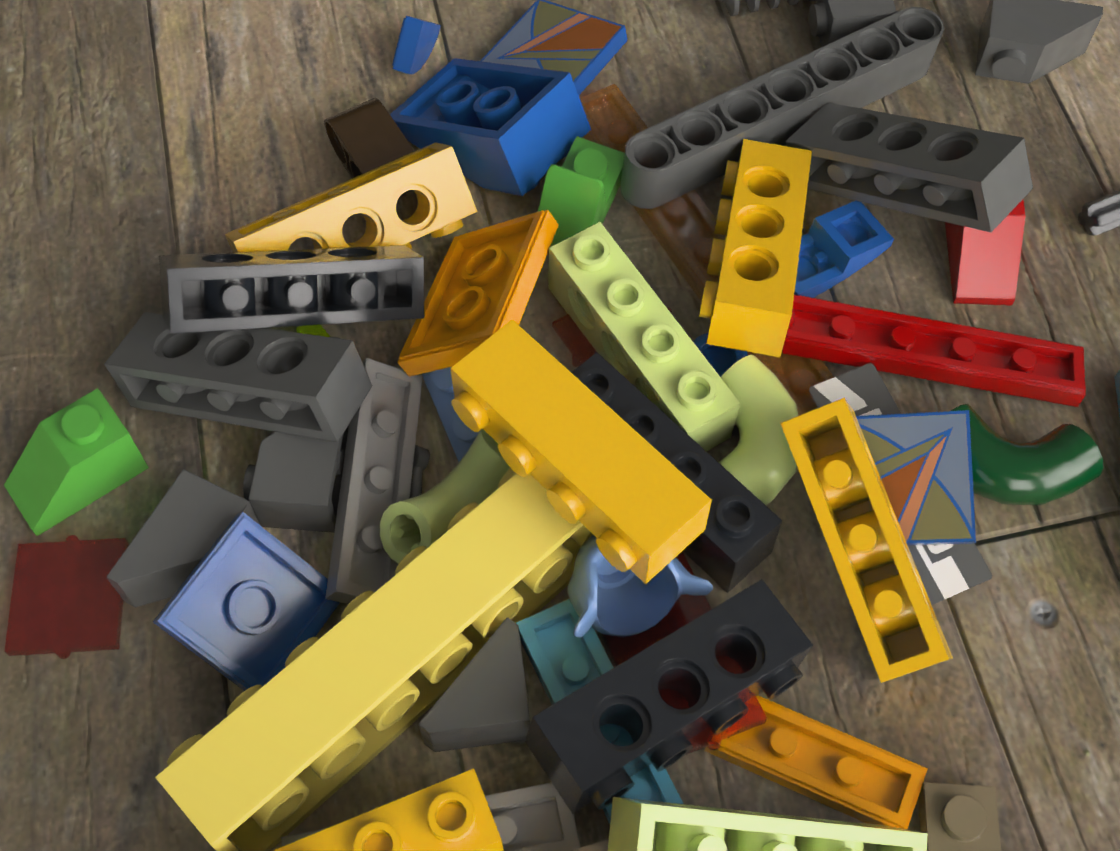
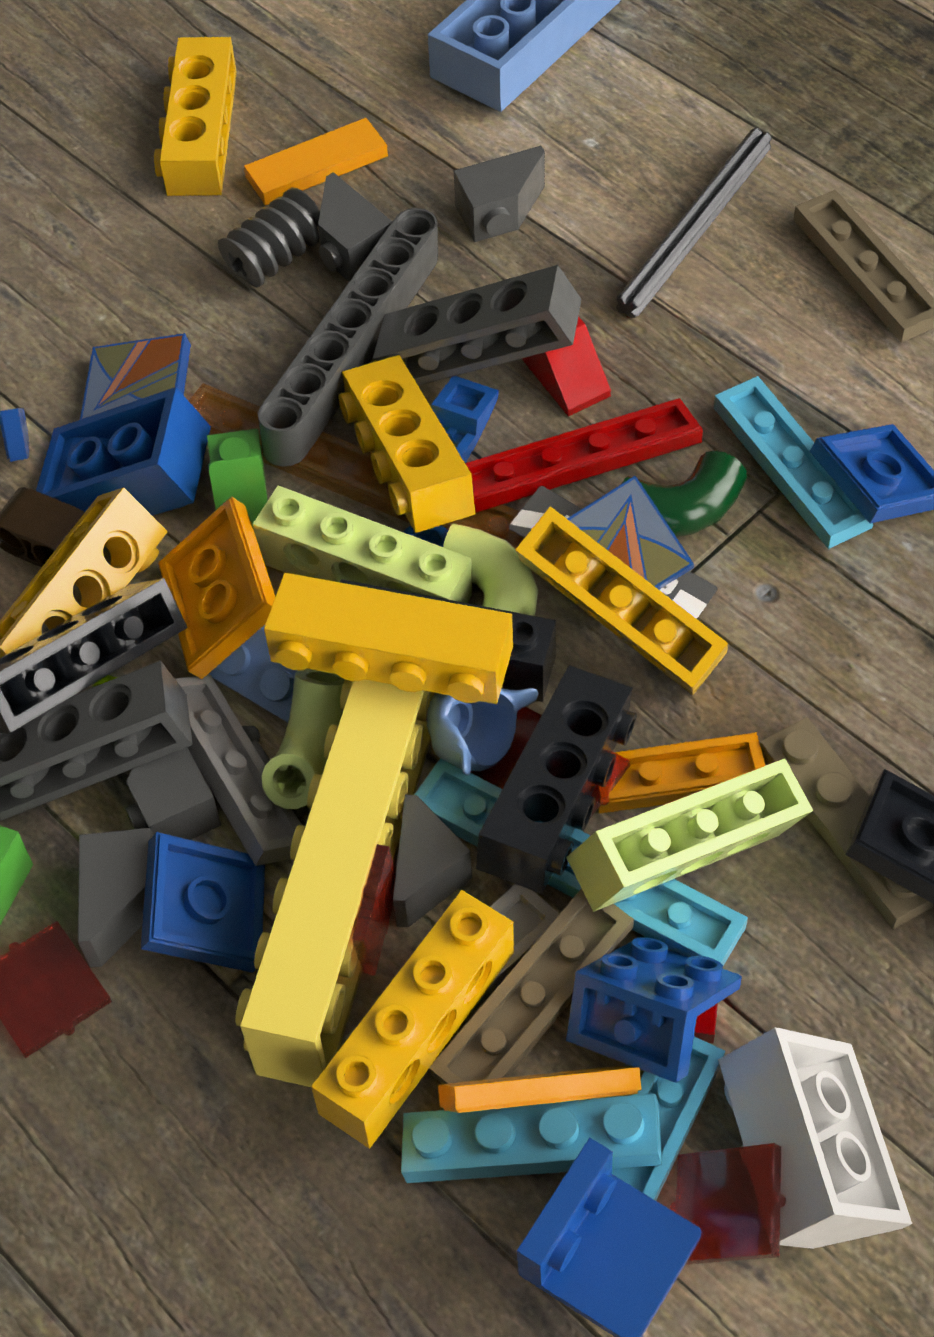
camera: 30 degrees left, 5 degrees down
none -> clear red piece [352,844,396,975]

